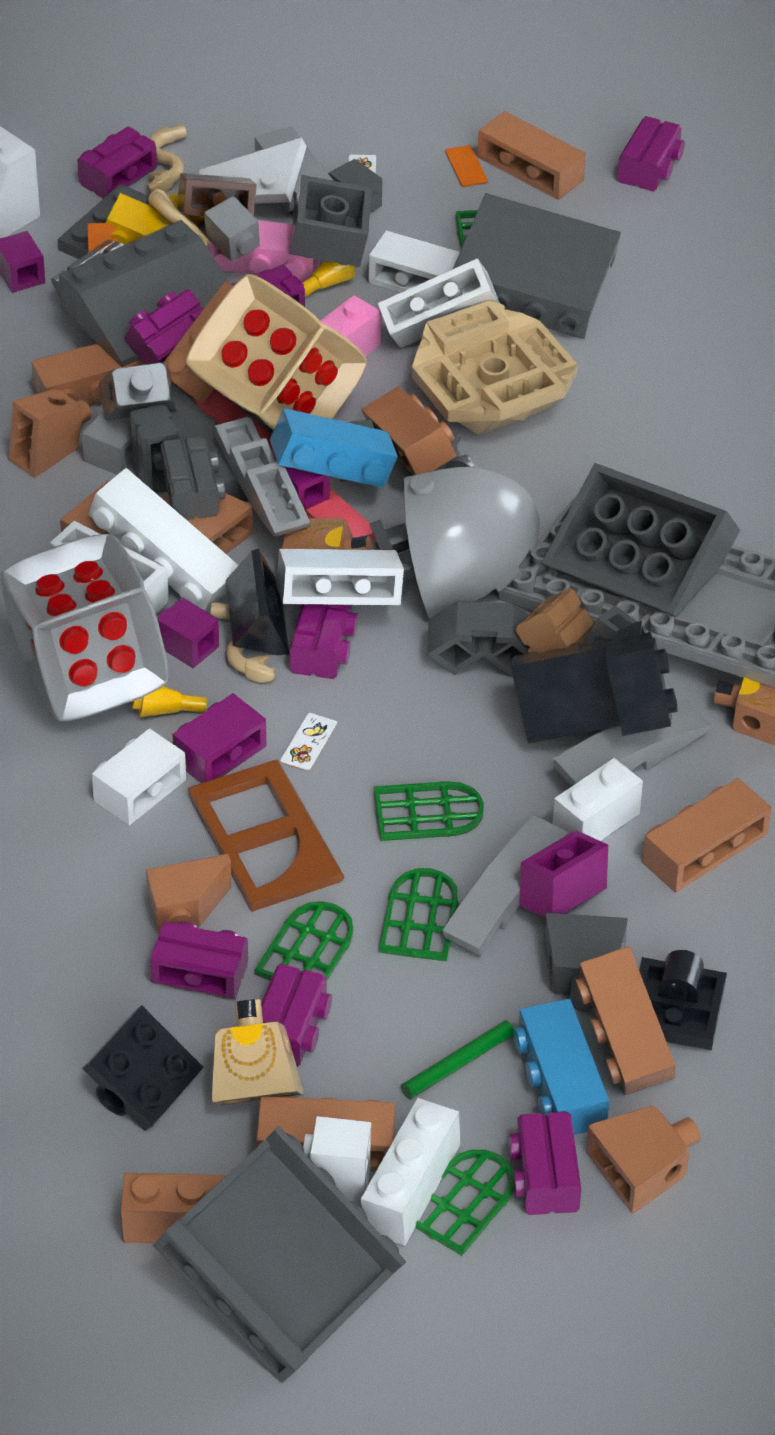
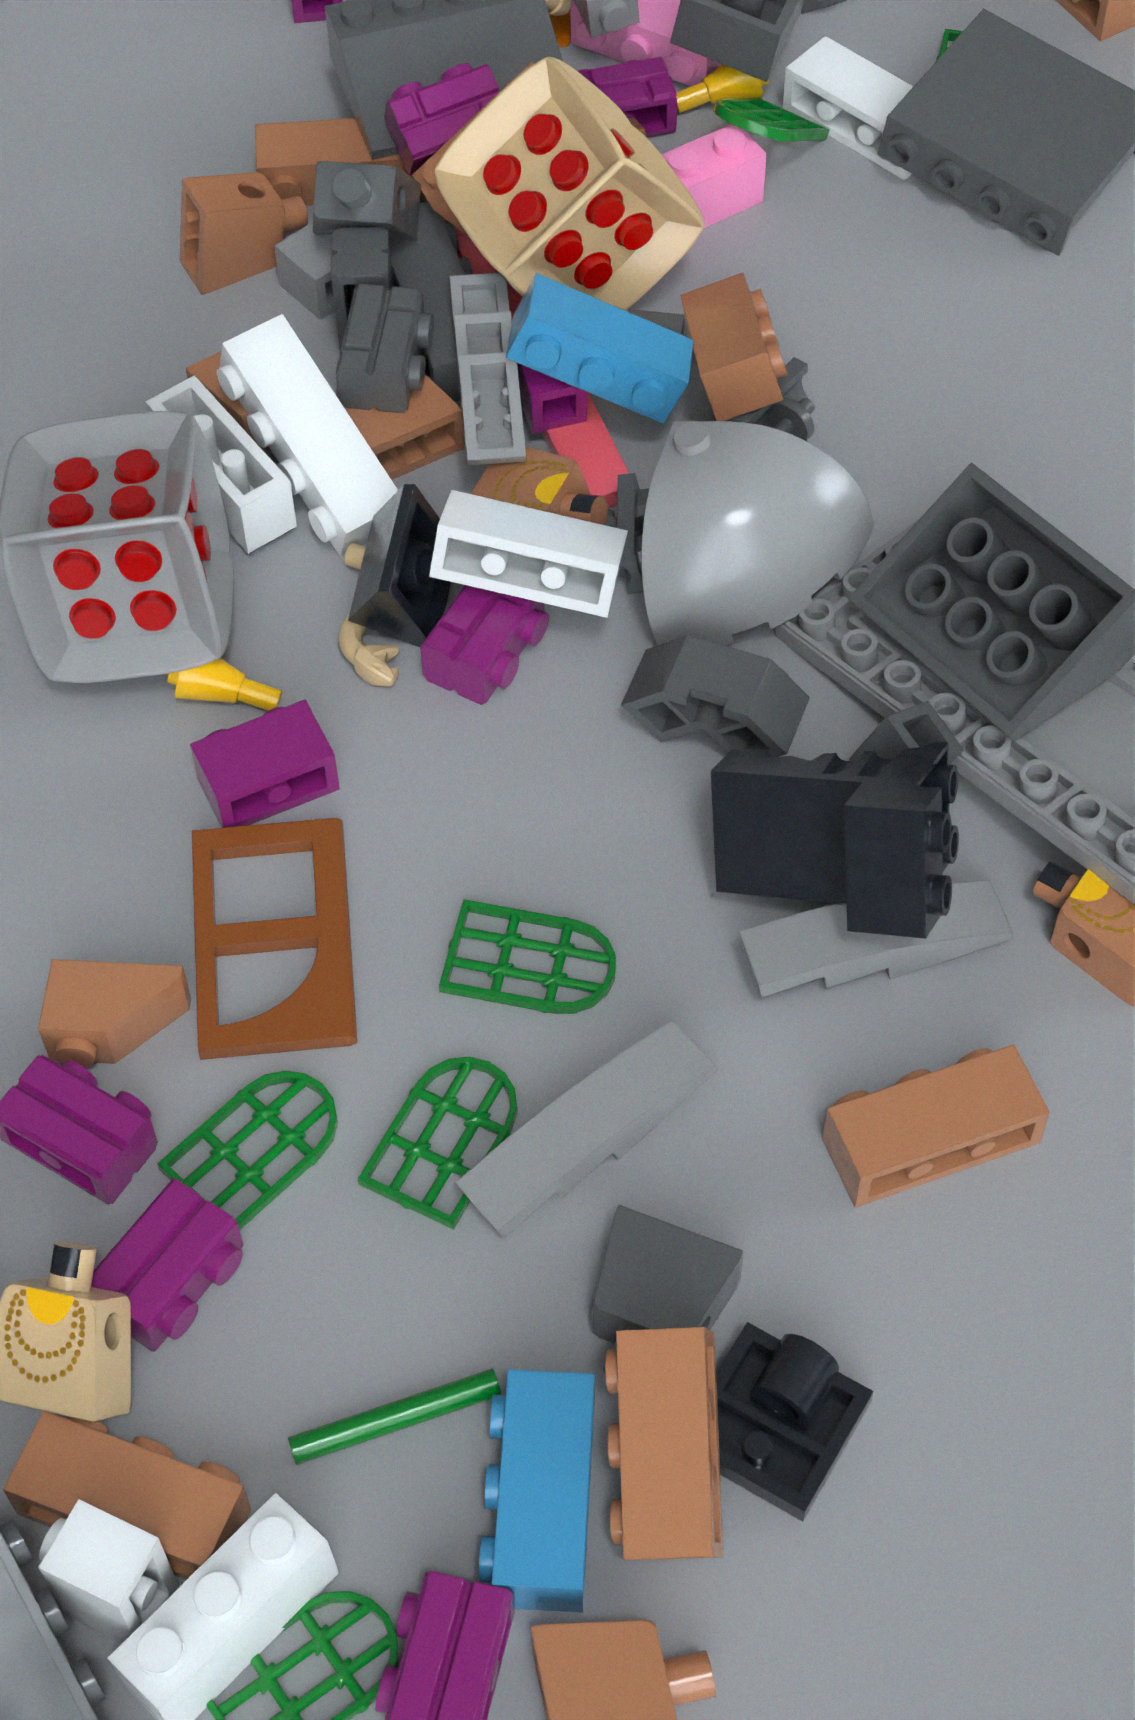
camera: 20 degrees right, 10 degrees up
white brick [92,728,186,826] -> none
magenta brick [157,597,219,668] -> none
white sticker [280,713,337,771] -> none
white brick [378,258,500,348] -> none
tan piece [412,300,577,435] -> none
medium nougat brick [515,588,594,653] -> none
magenta brick [520,830,609,919] -> none
white brick [552,758,643,841] -> none
none -> green window [713,98,830,142]

